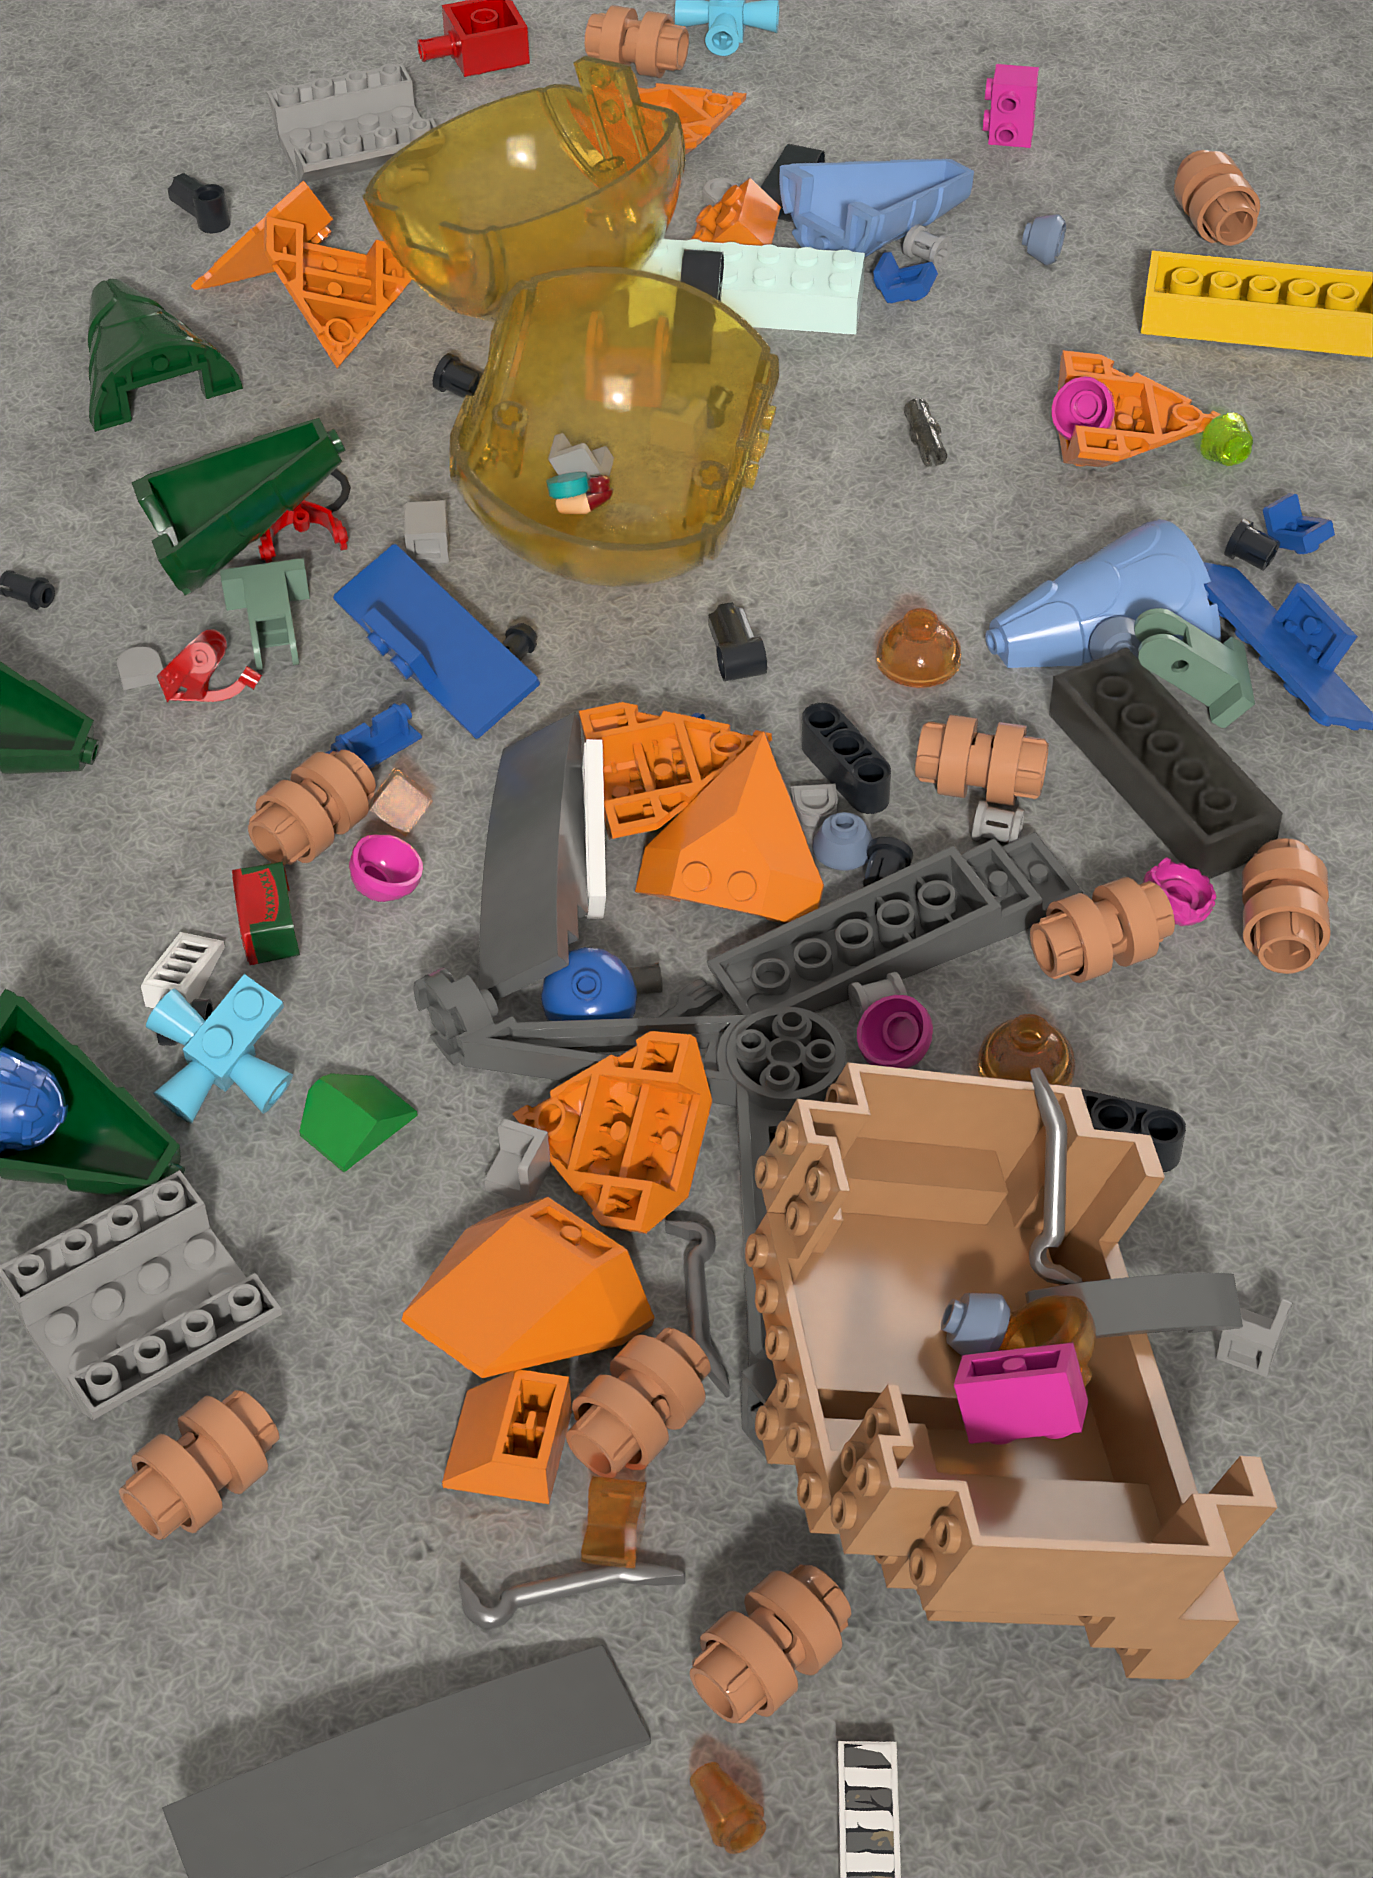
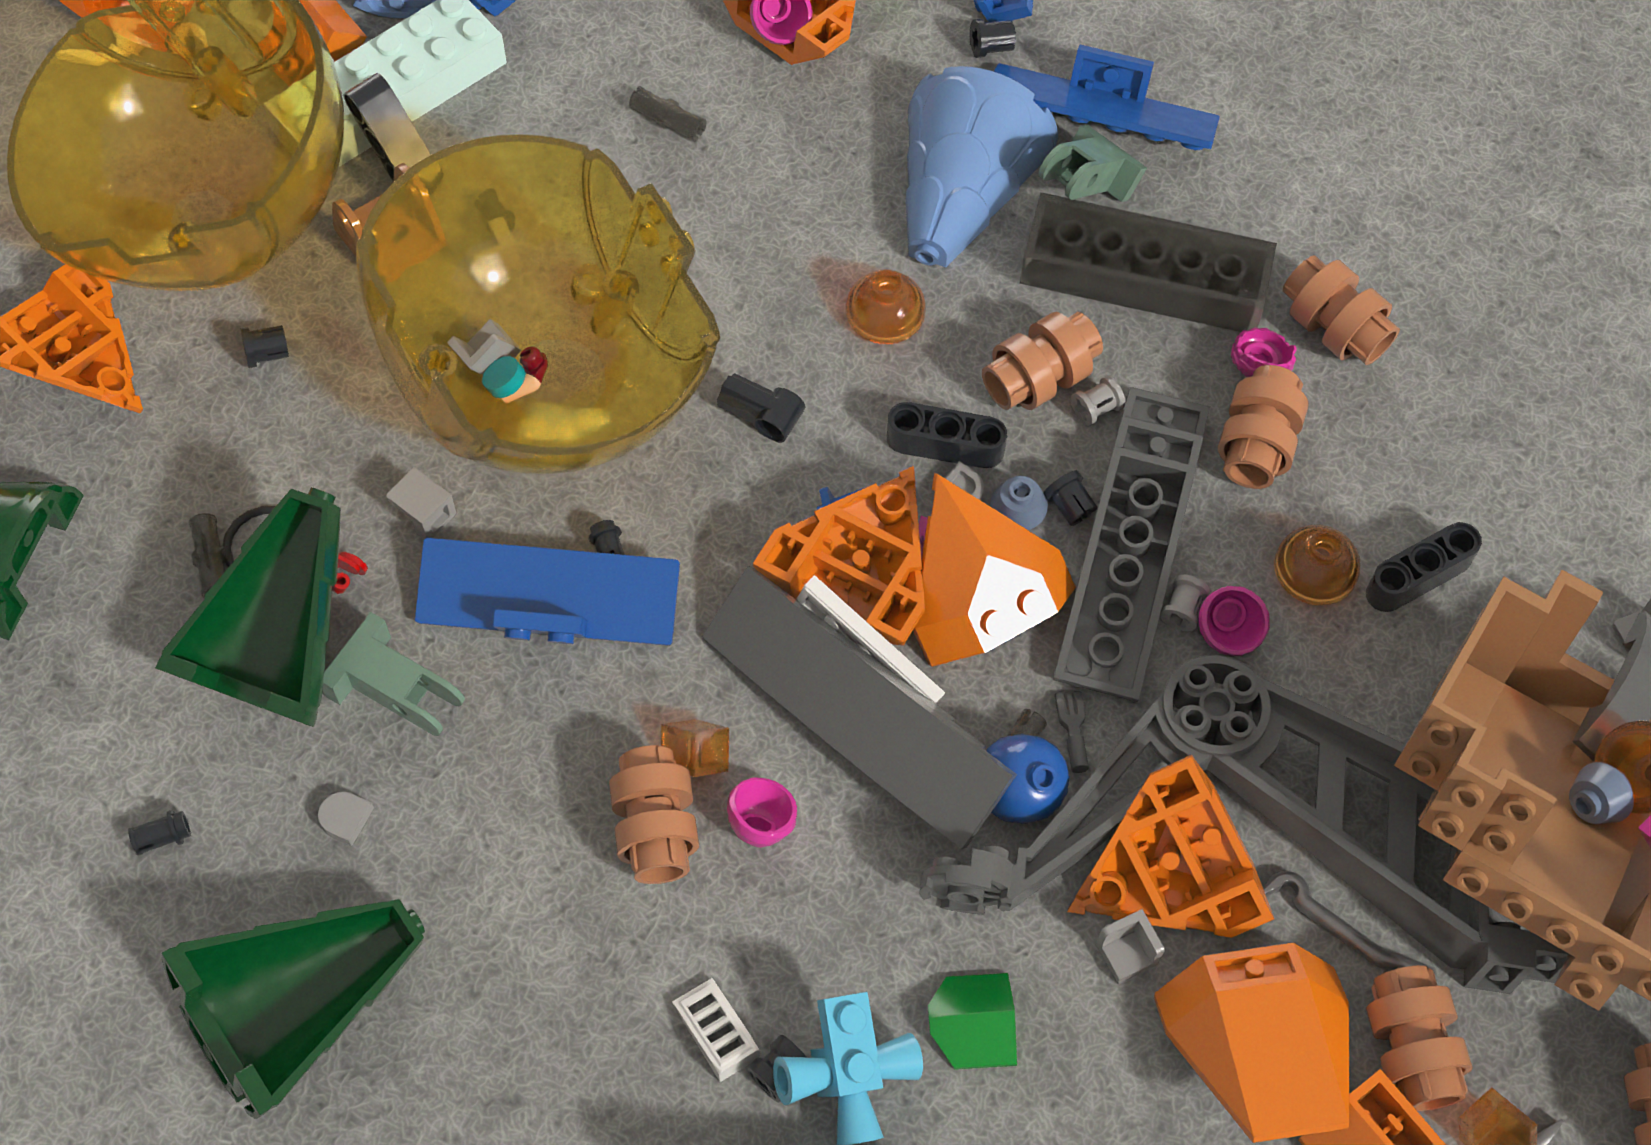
camera: 50 degrees left, 15 degrees up
red helmet [157,629,262,703] -> none
piece [232,861,300,965] -> none
blue hinge [326,703,422,769] -> none
flat silver piece [1029,1067,1082,1285] -> none
sand blue cone [1089,616,1142,673] -> none

